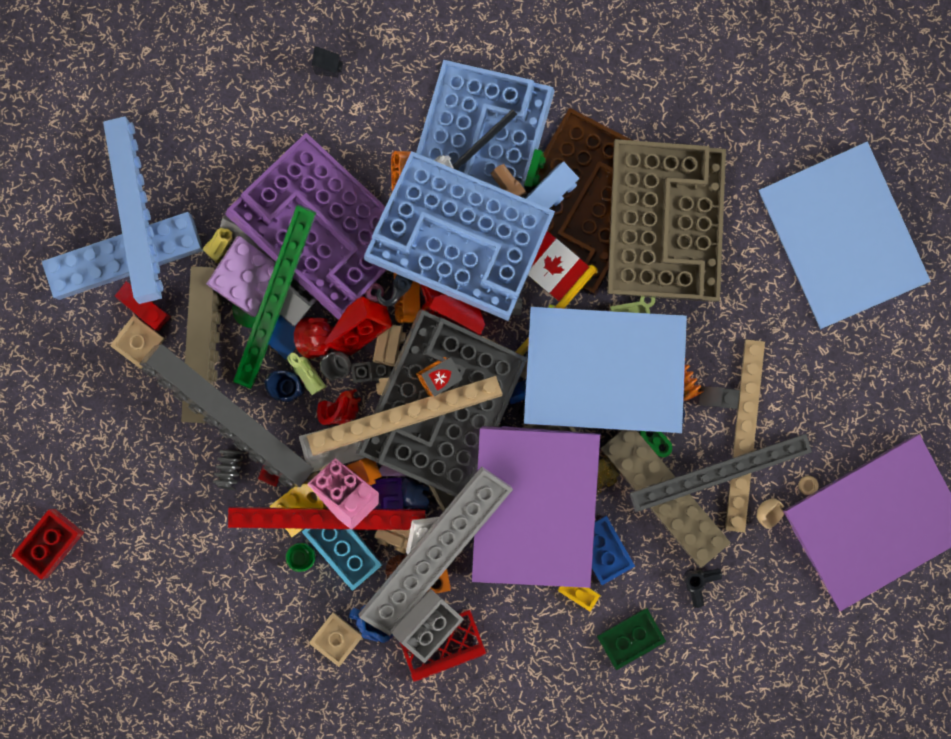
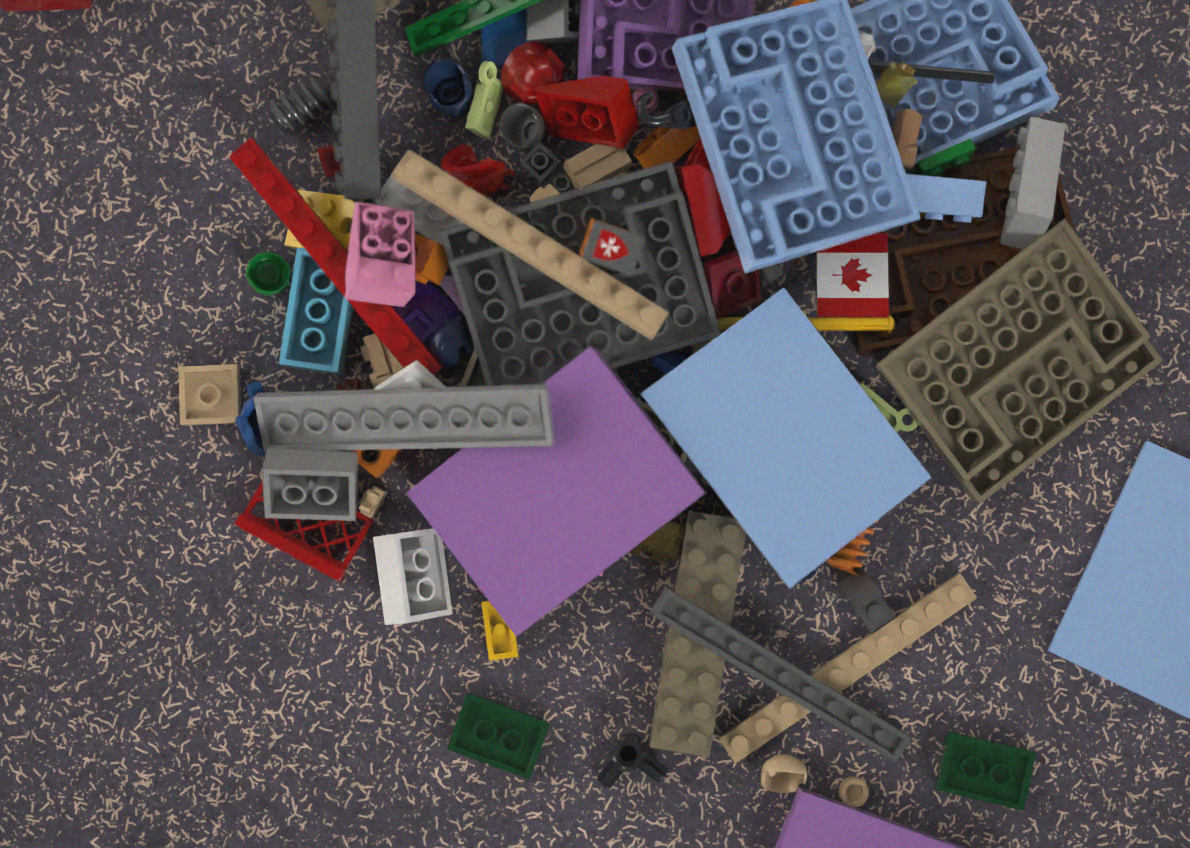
camera: 50 degrees right, 0 degrees up
blue plate [592,516,635,585] -> none
green plate [640,431,672,457] -> none
none -> tan plate [359,486,388,518]
none -> white slope [373,528,453,625]
none -> dark red plate [704,250,761,319]
none -> clear yellow bracket [875,61,919,109]
none -> dark green plate [934,730,1036,811]
none -> light grey wedge [1000,117,1066,249]

